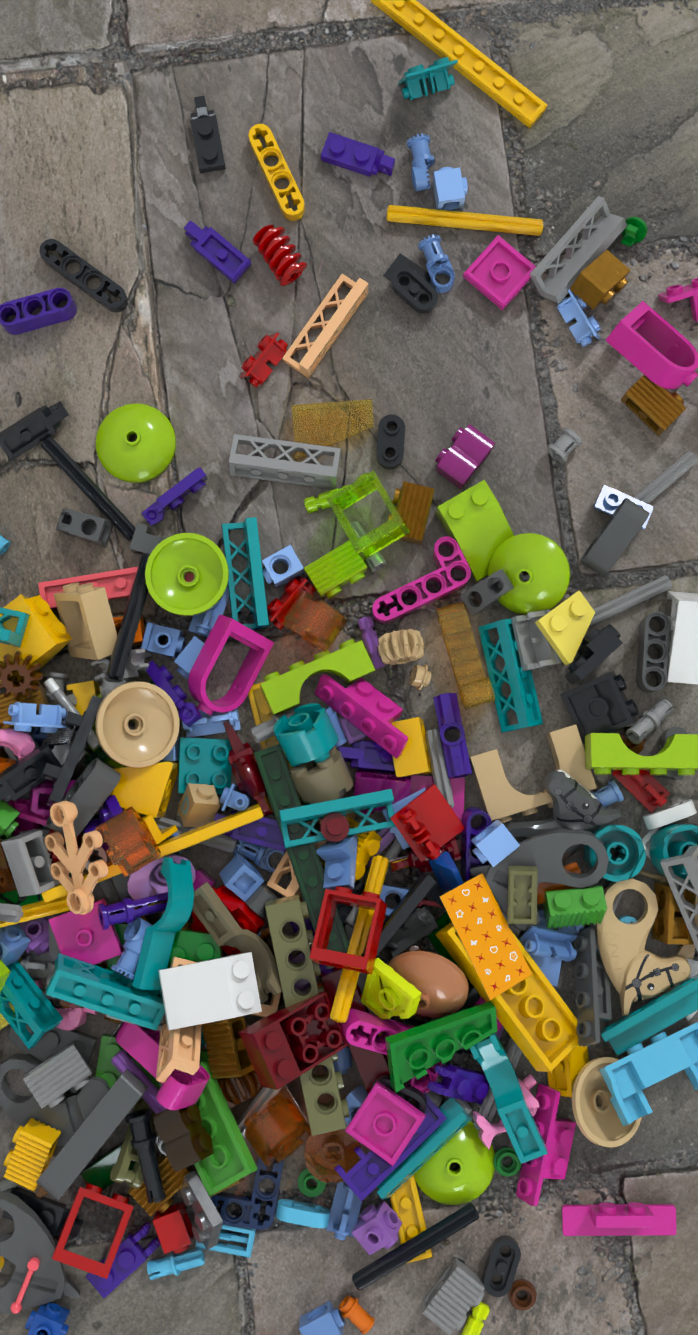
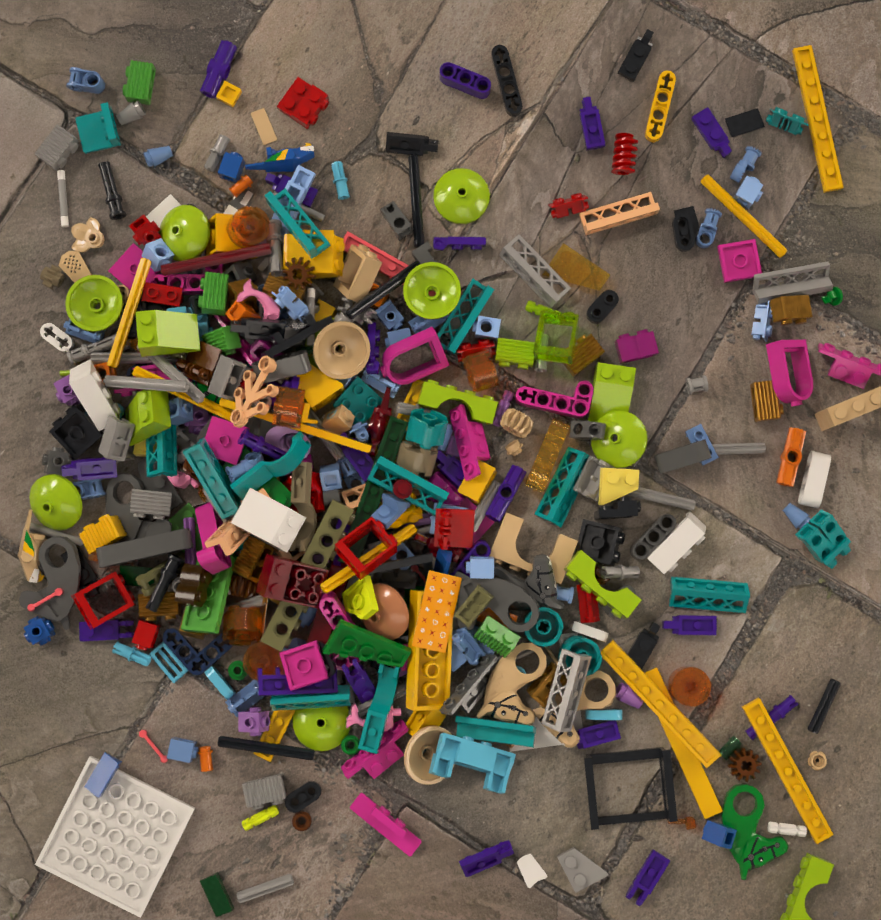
camera: 30 degrees right, 0 degrees up
flat silver plate [181,1170,223,1250] -> none
none -> black sticker [725,108,765,138]

